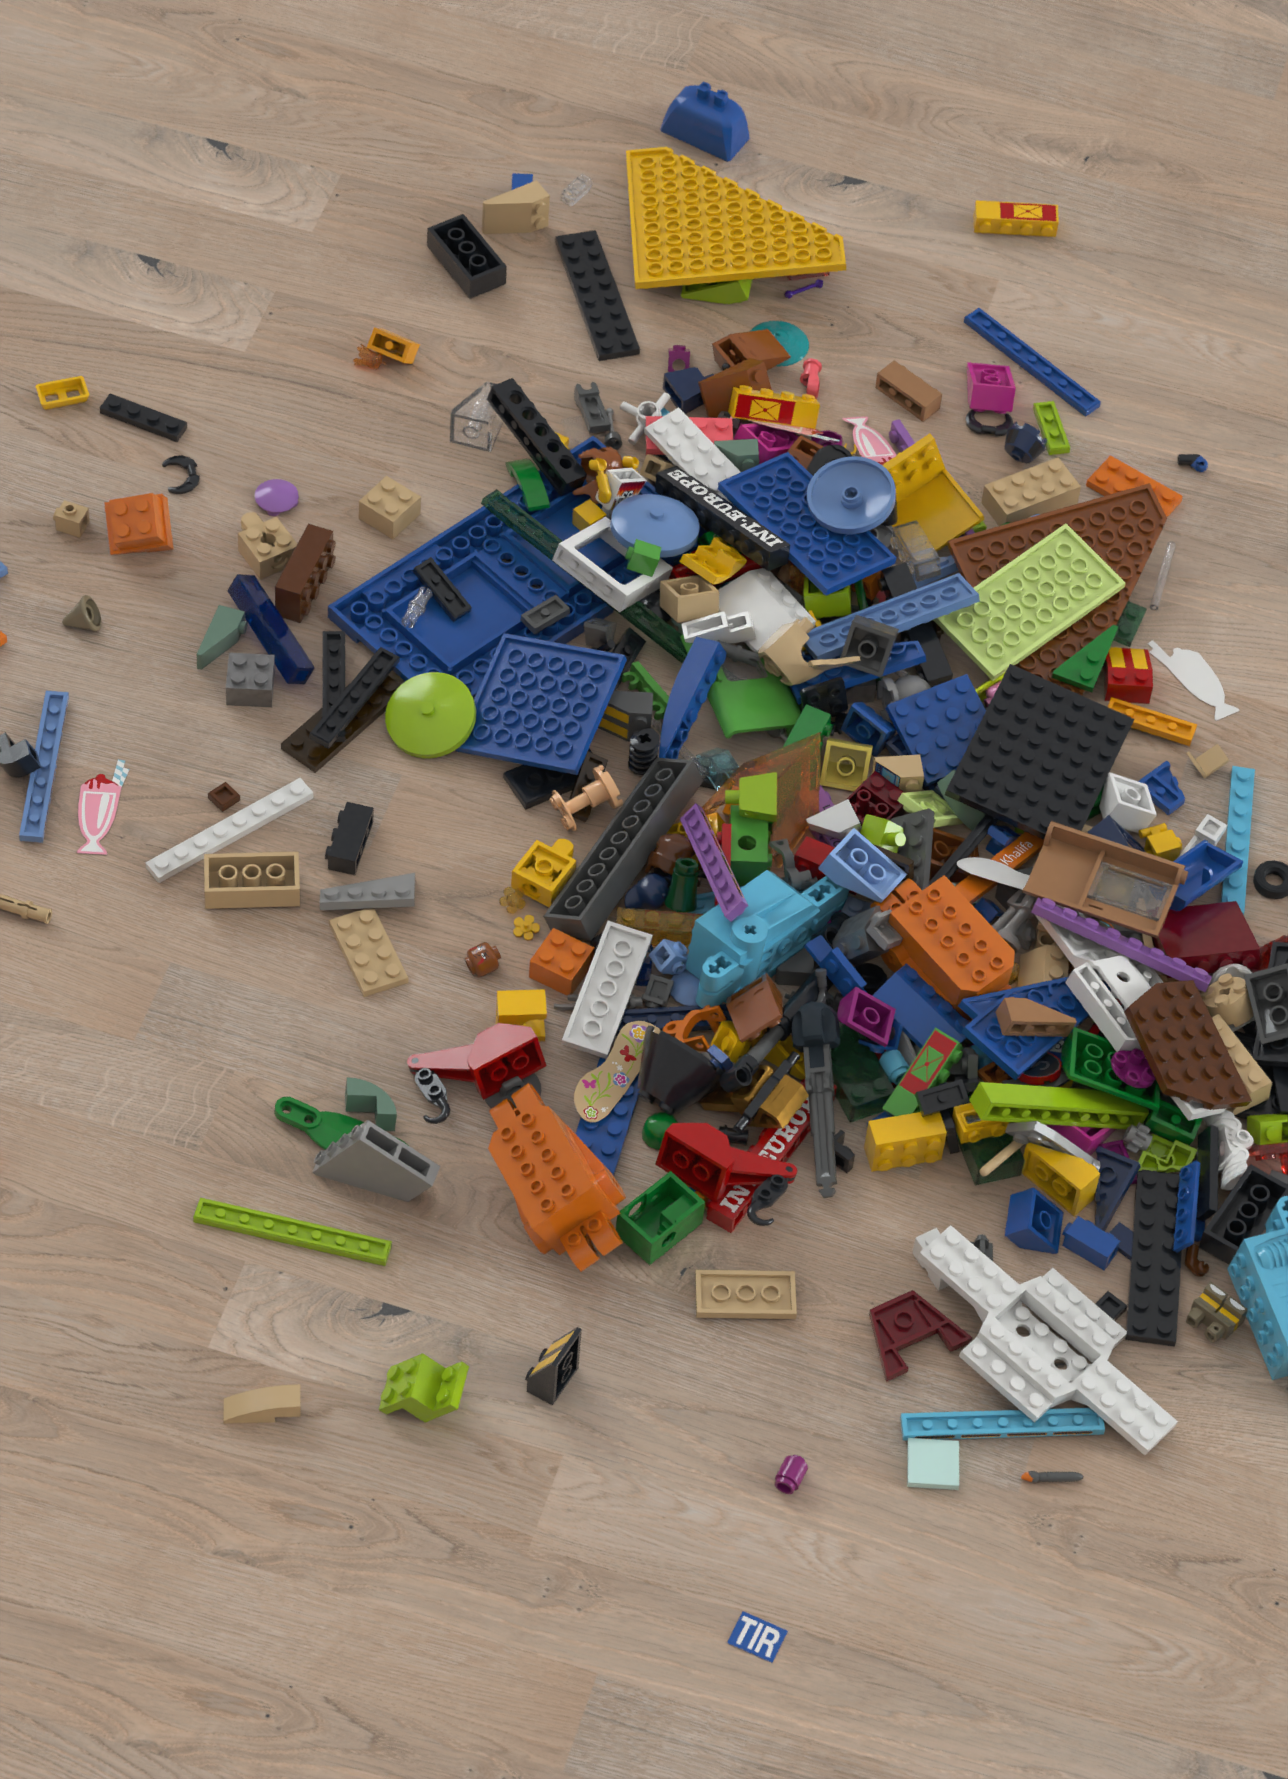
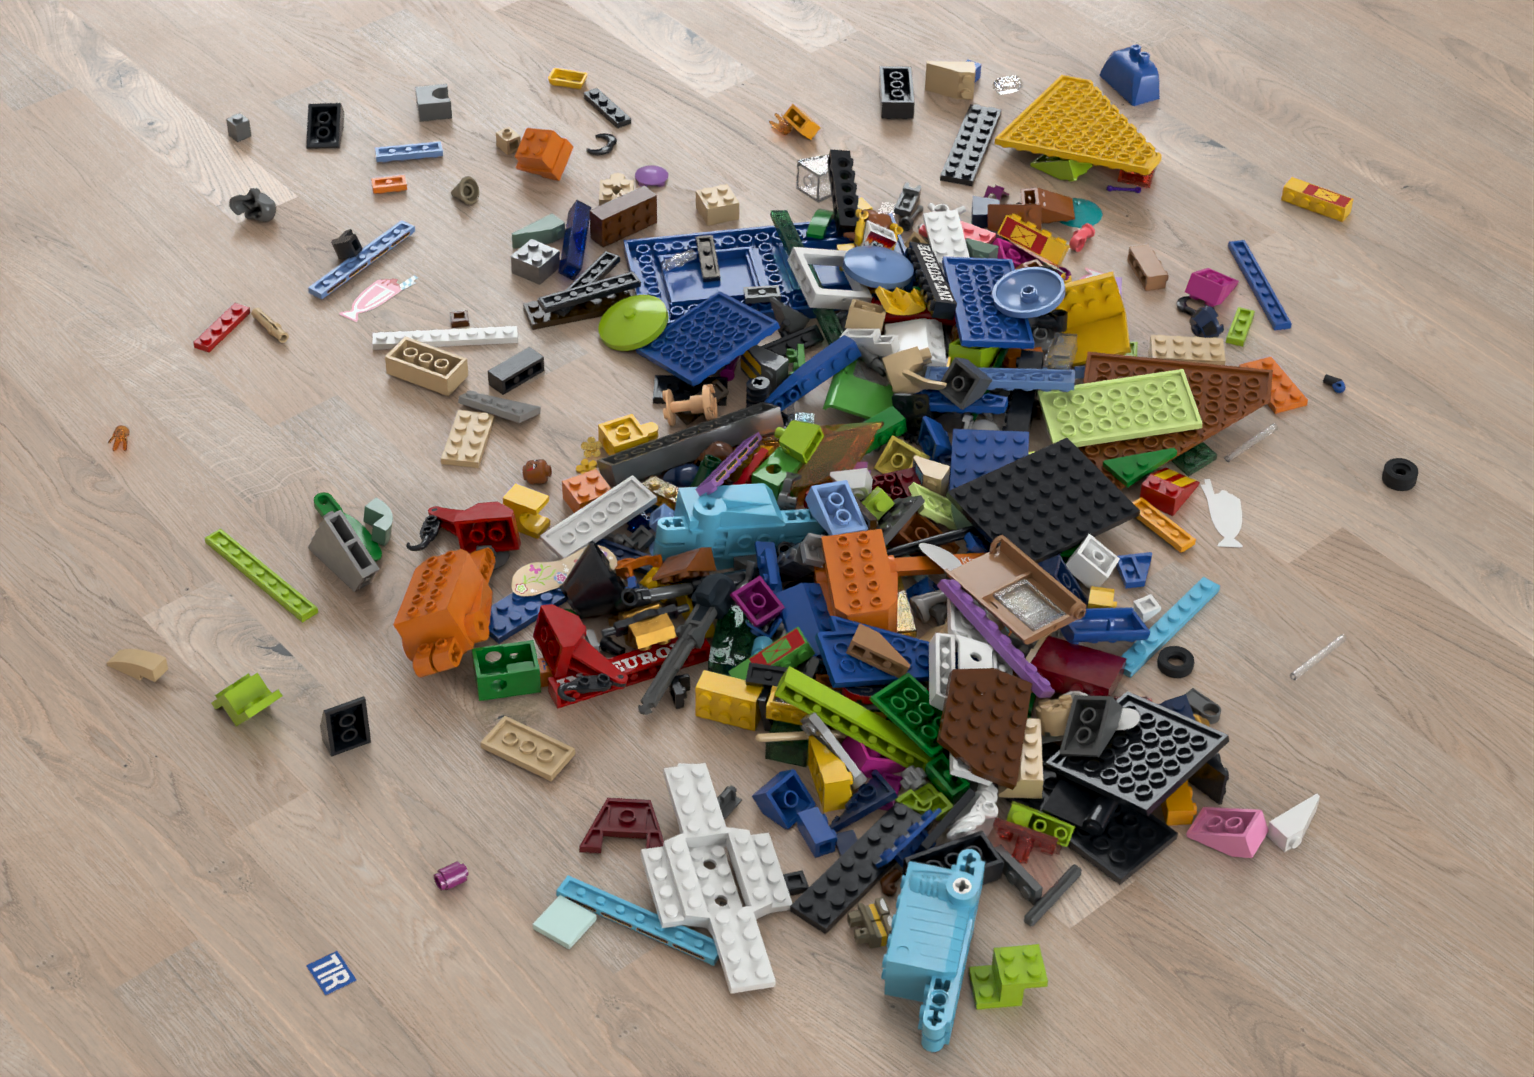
camera: 35 degrees right, 10 degrees down
bright green brick [625,539,661,577] -> none
dark grey piece [1021,1471,1084,1483] -> none
magenta dish [1111,1048,1156,1088] -> none
tan bracket [1187,744,1229,779] -> none

